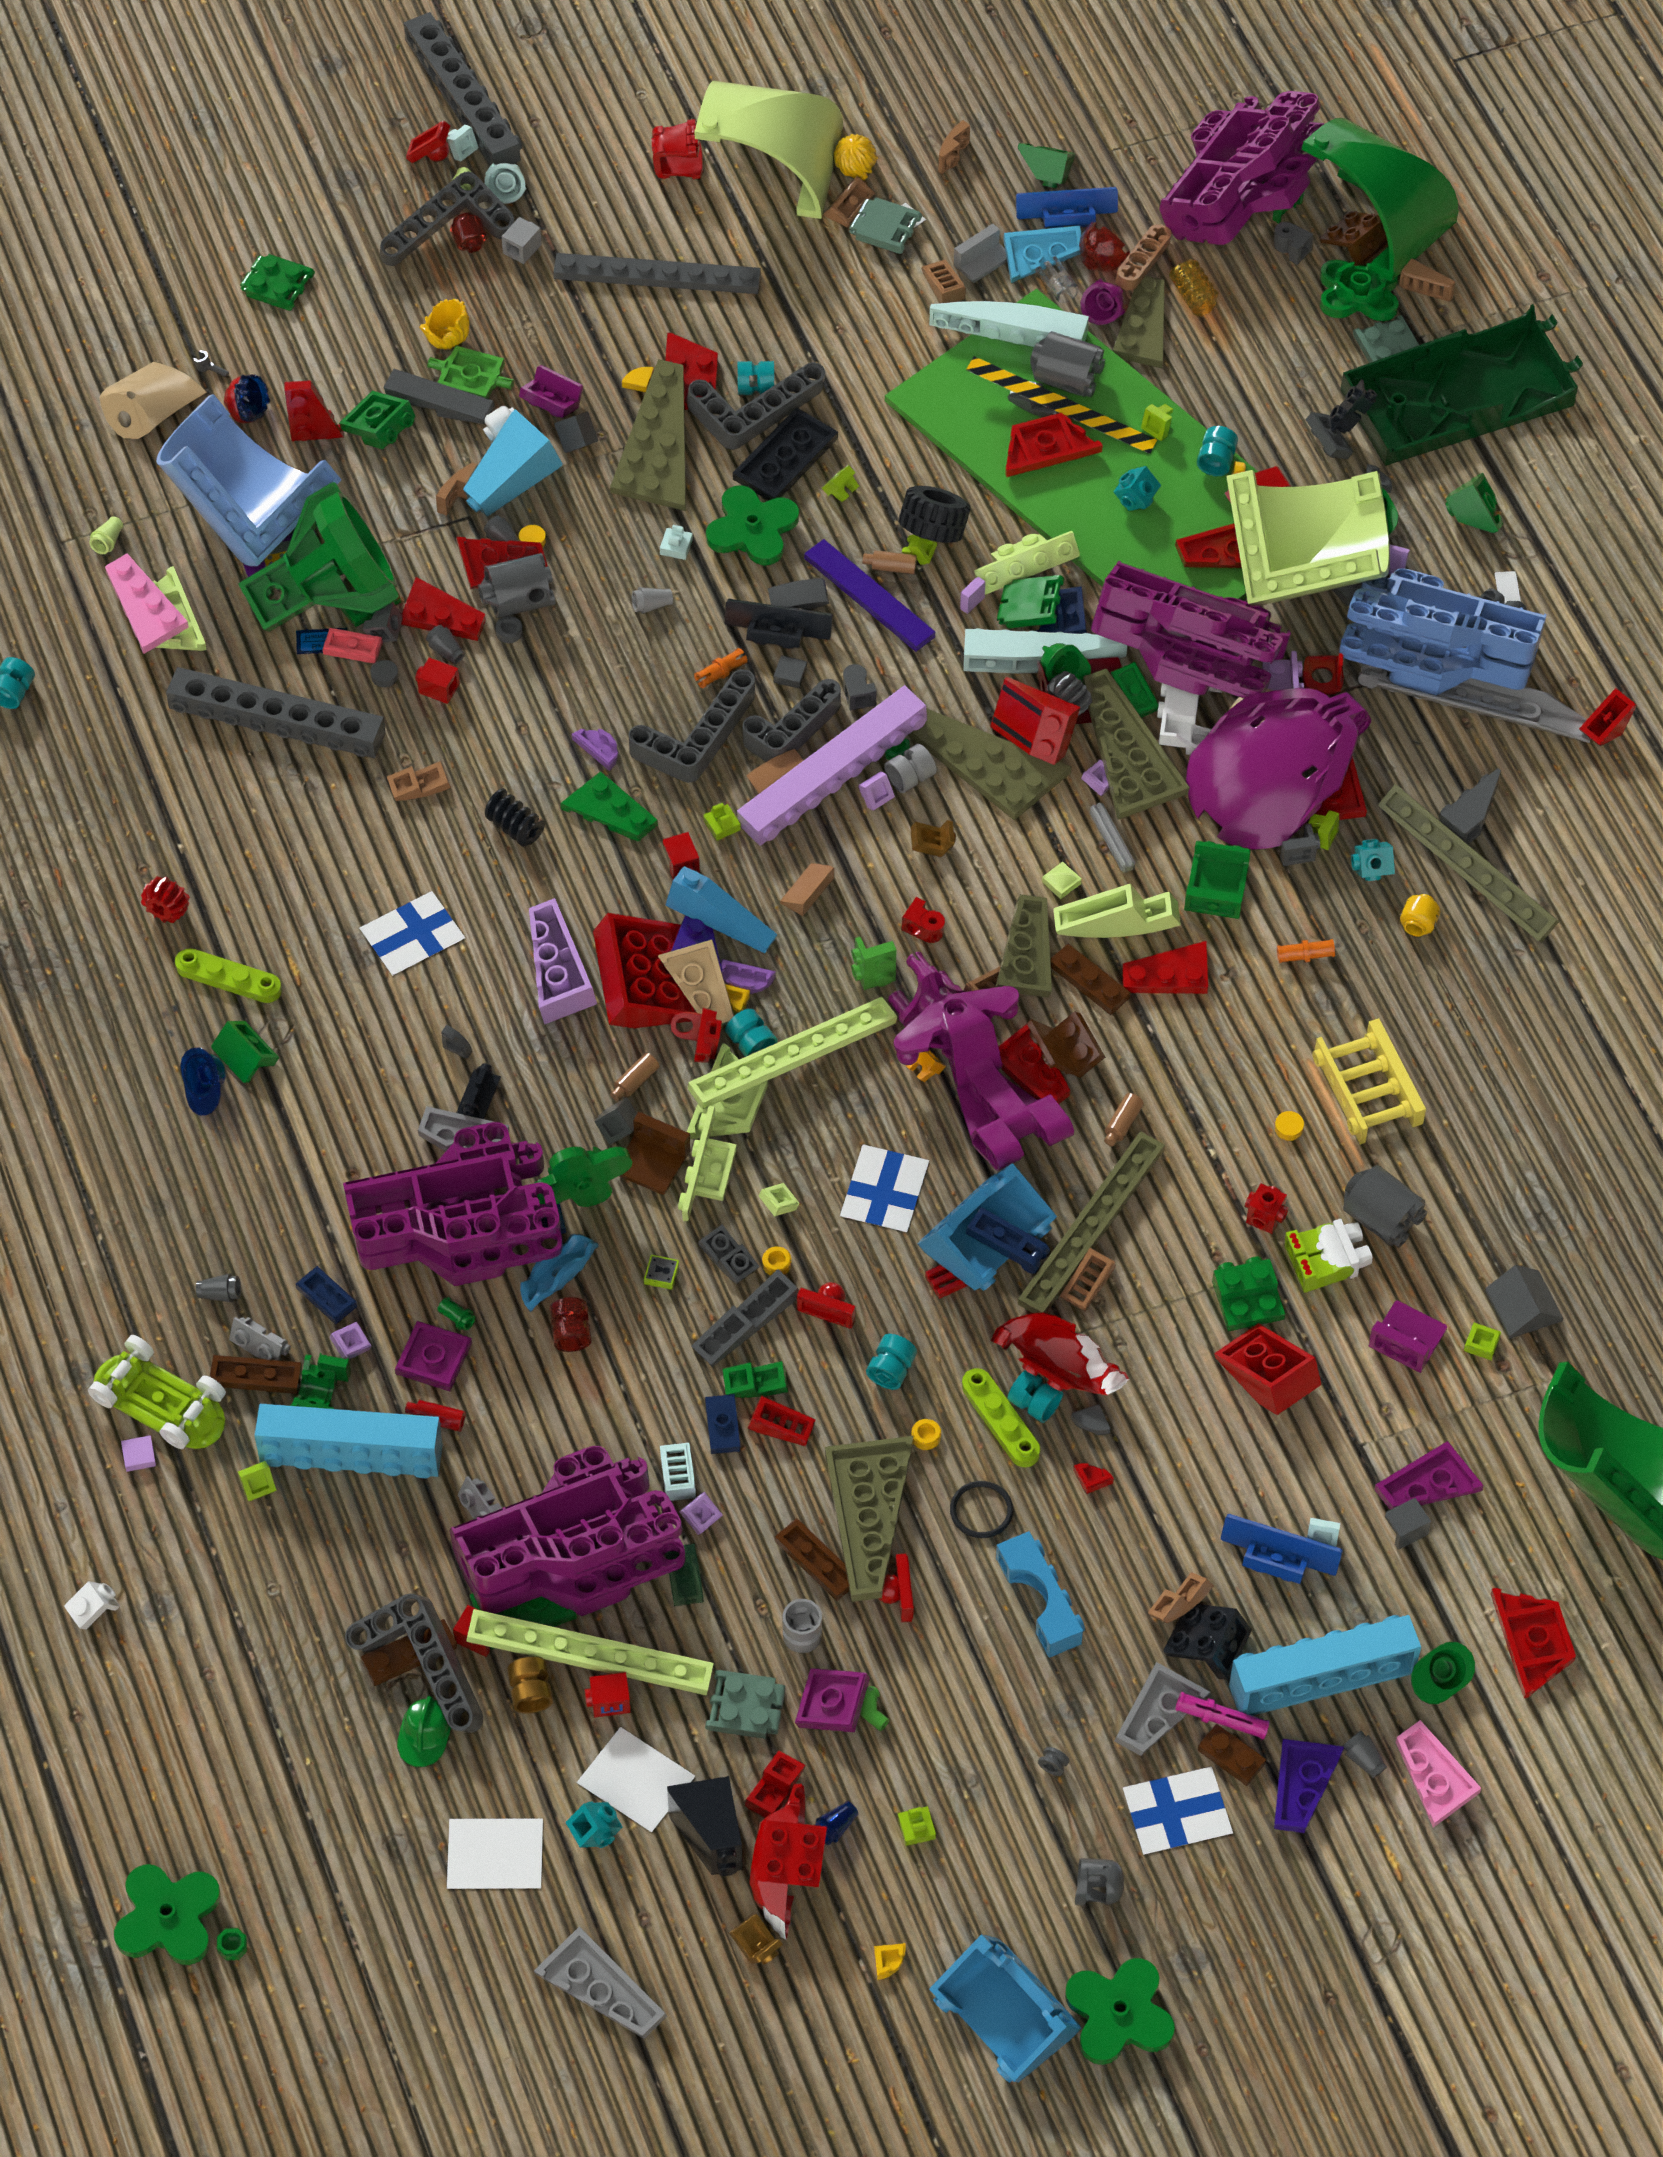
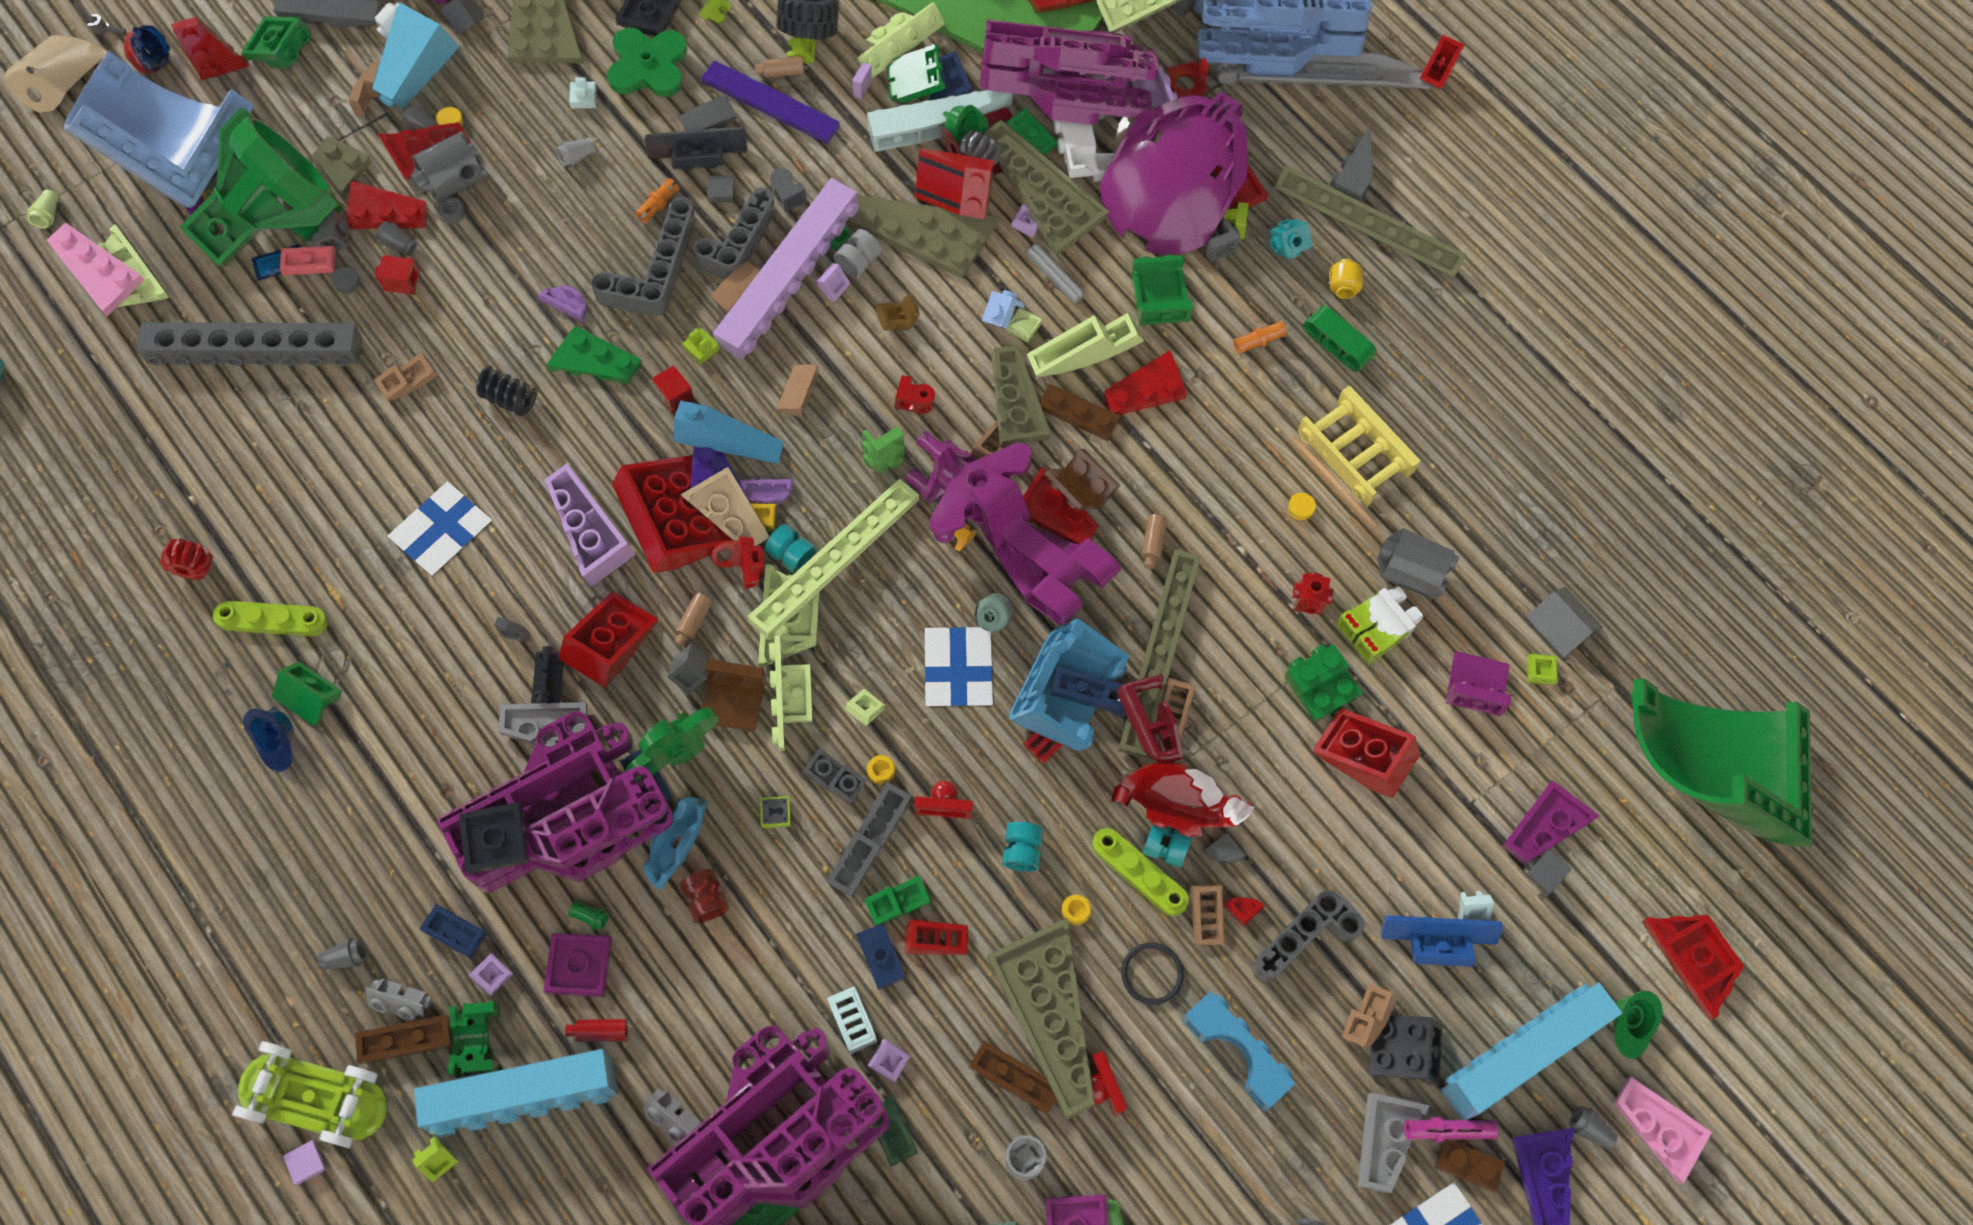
camera: 20 degrees left, 10 degrees up
none -> olive wing [313,136,372,197]
none -> black plate [459,802,529,875]
none -> red slope [559,591,658,688]
none -> sand green head [974,593,1014,632]
none -> light blue bracket [982,290,1025,329]
none -> dark red piece [1117,674,1184,763]
none -> medium nougat slope [1190,885,1225,946]
none -> dark grey beam [1252,890,1365,983]
none -> green beam [1303,306,1377,372]

